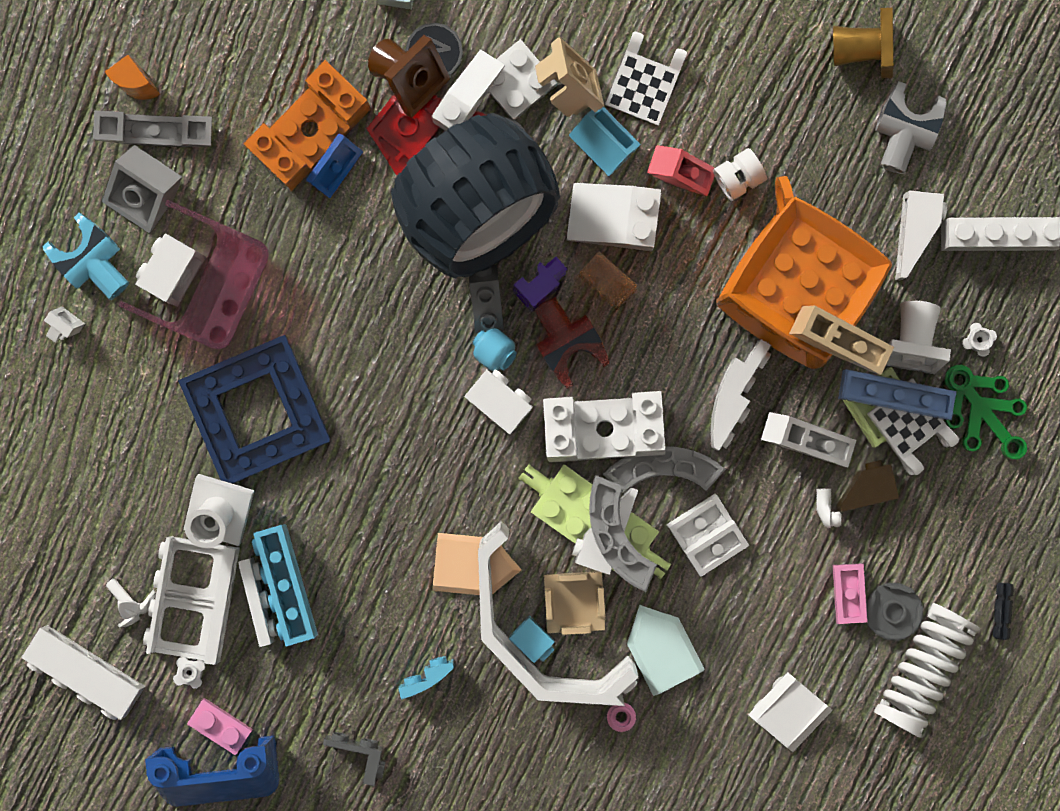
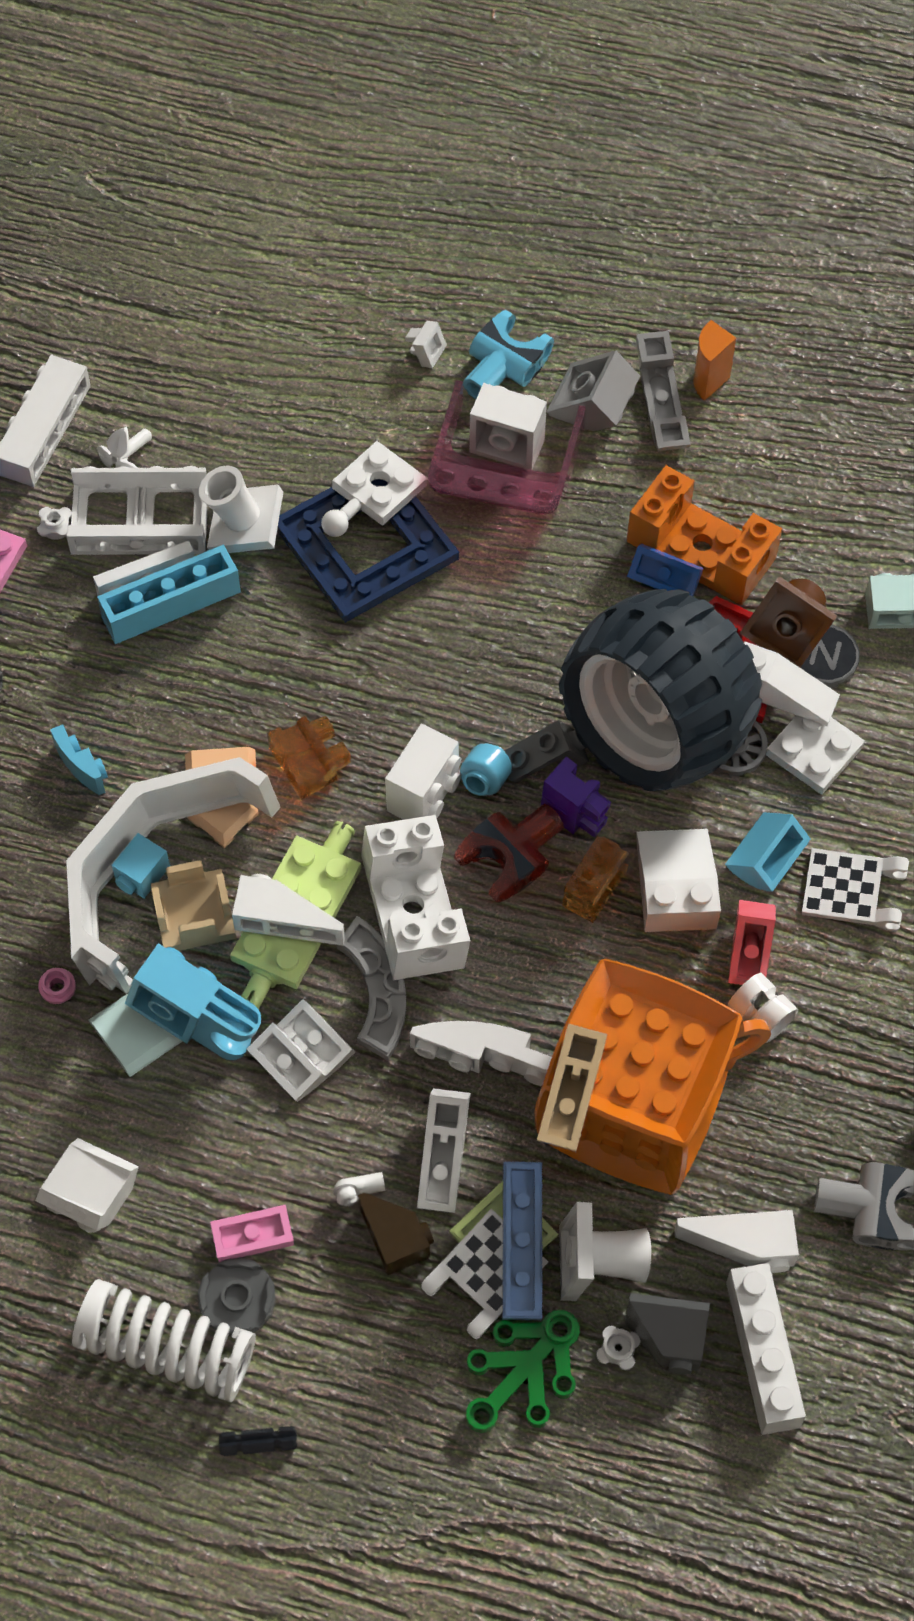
camera: 80 degrees right, 25 degrees down
tan panel [535,37,604,117] -> none
light grey tile [589,475,657,592] -> none
none -> medium azure brick [125,943,261,1060]
none -> clear orange hips [267,715,351,800]
none -> white plate [321,441,427,537]
none -> dark grey slope [624,1293,710,1374]

